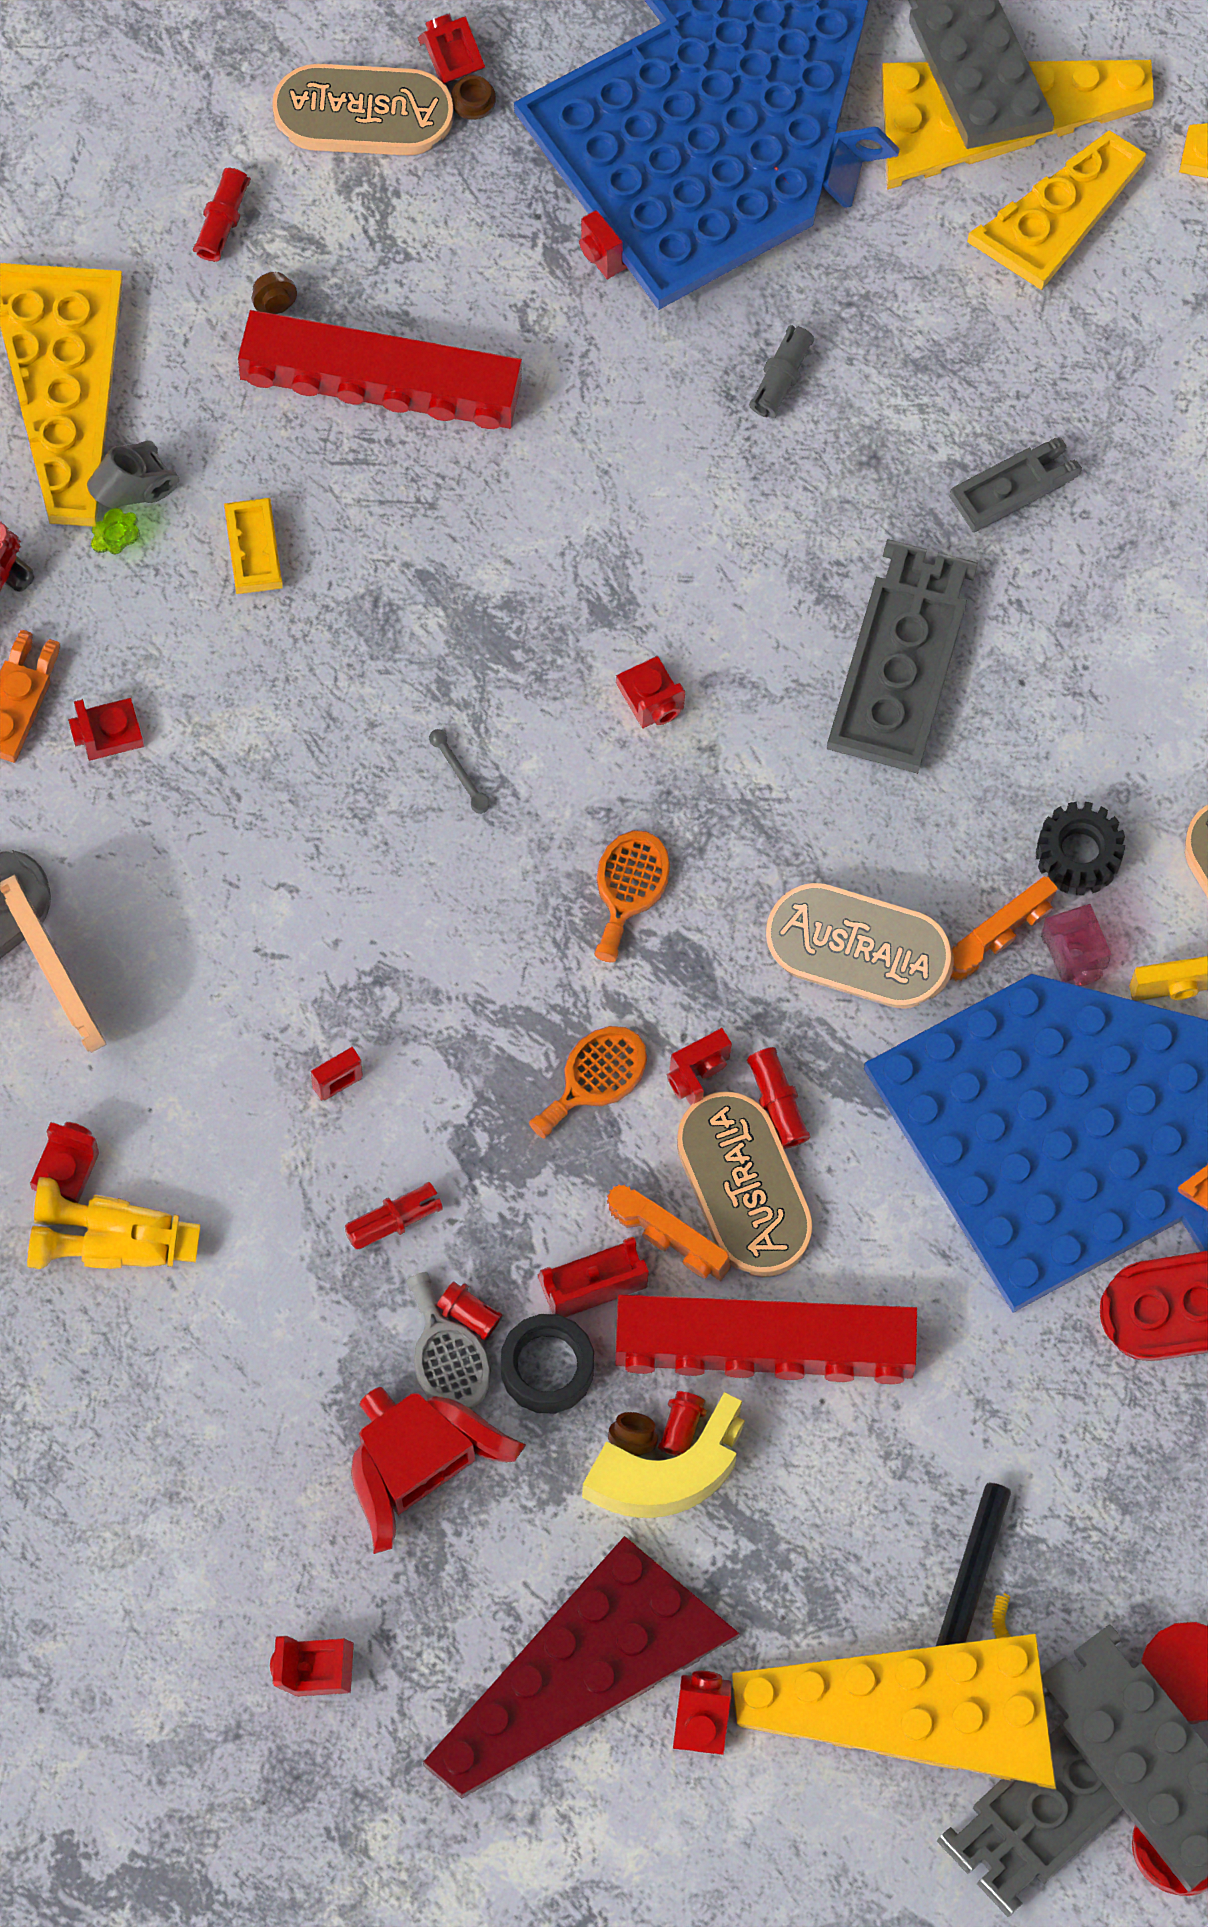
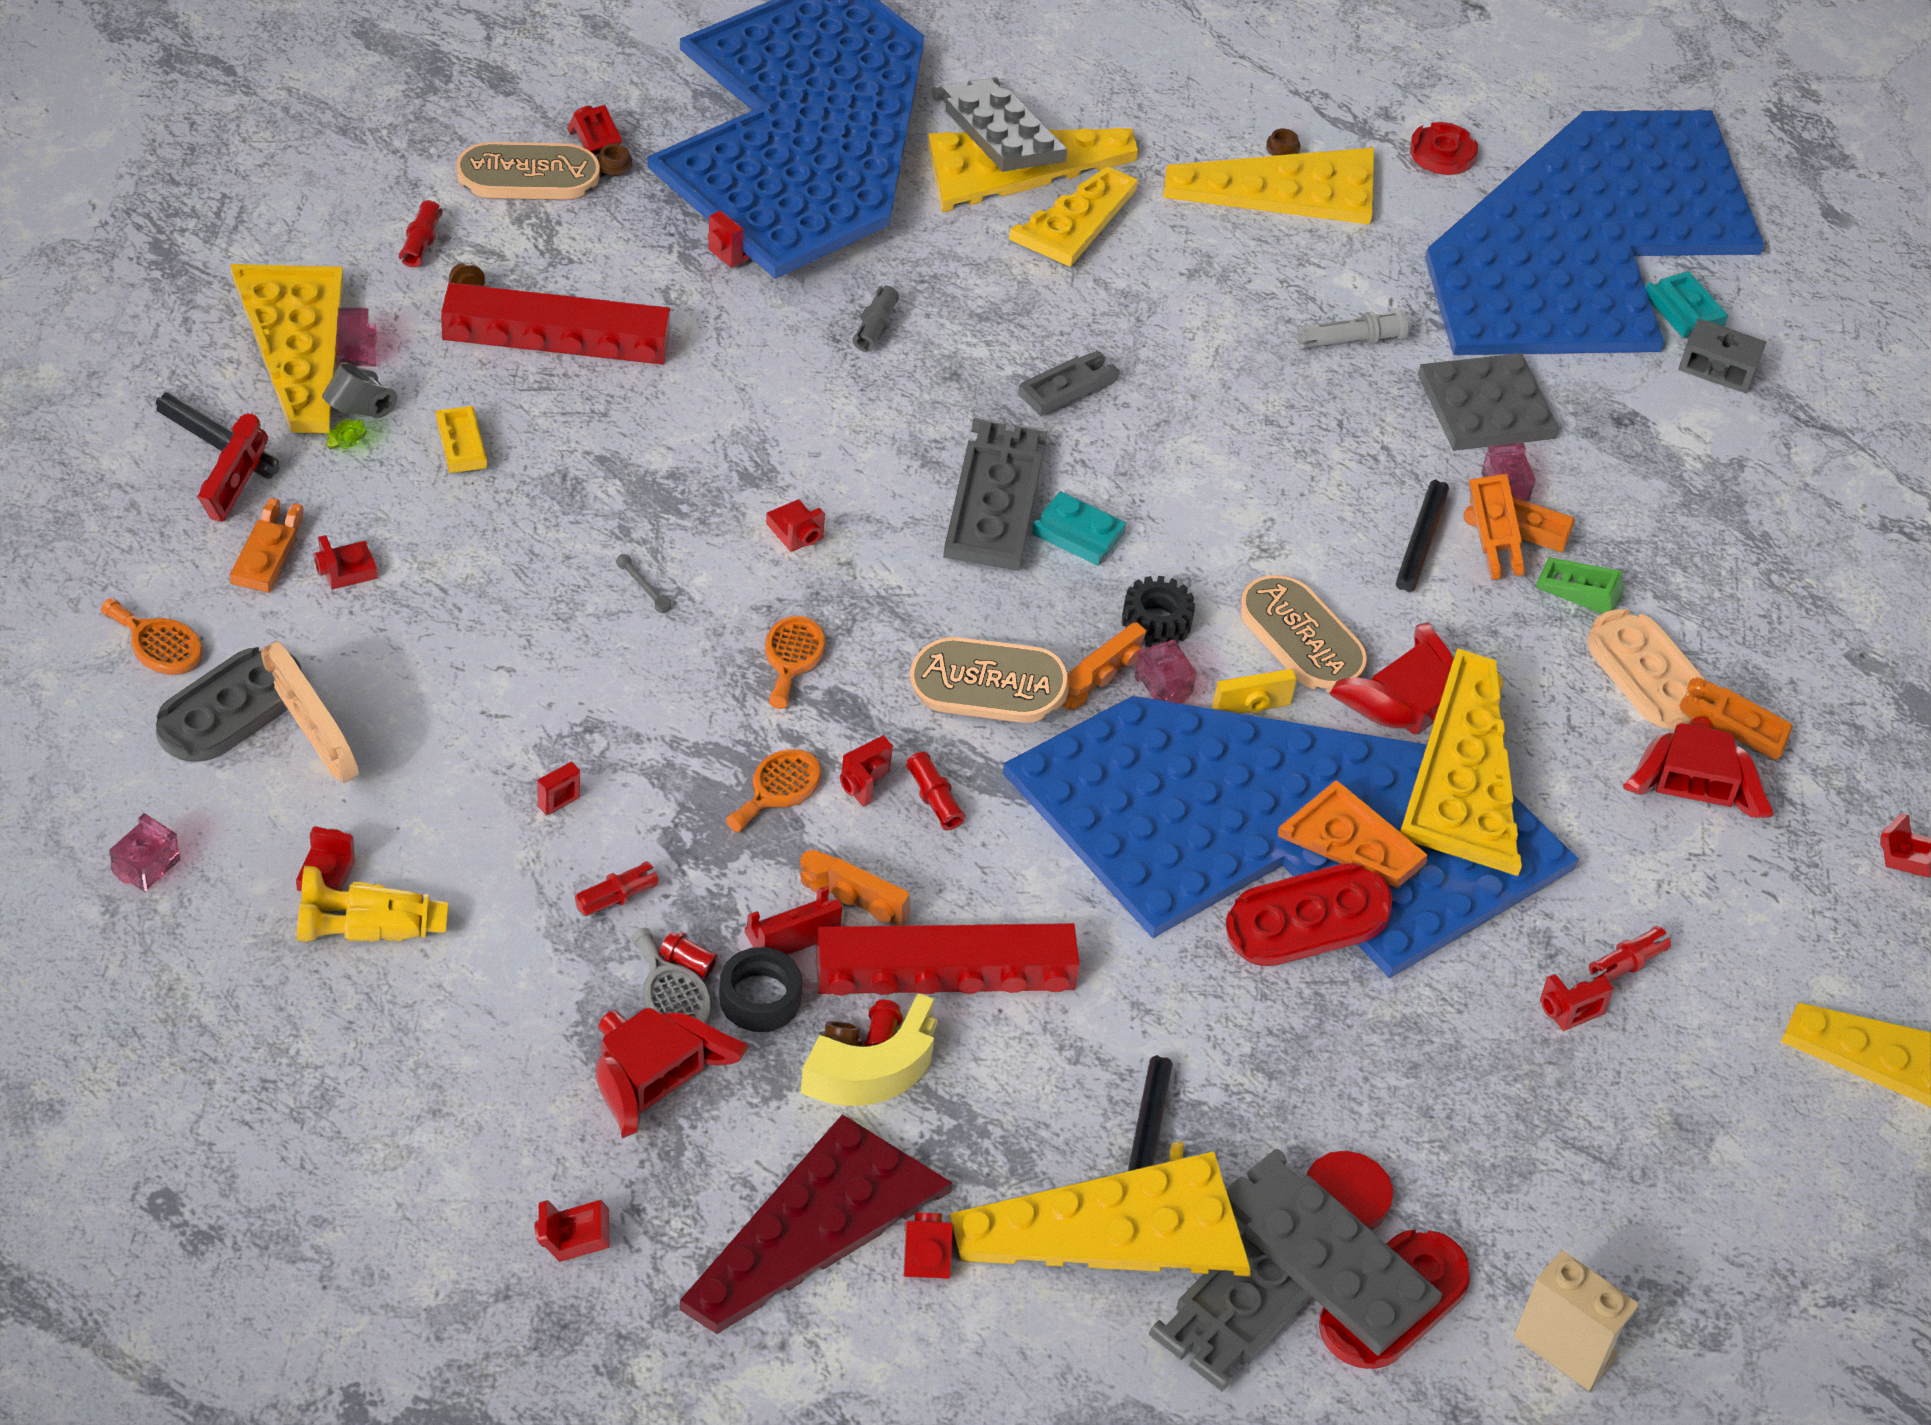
camera: 10 degrees left, 20 degrees down
dark tan tile [677,1092,812,1277] -> none
blue bracket [822,127,900,208] -> none
none -> clear pink brick [336,308,377,367]
none -> teal plate [1032,491,1127,566]

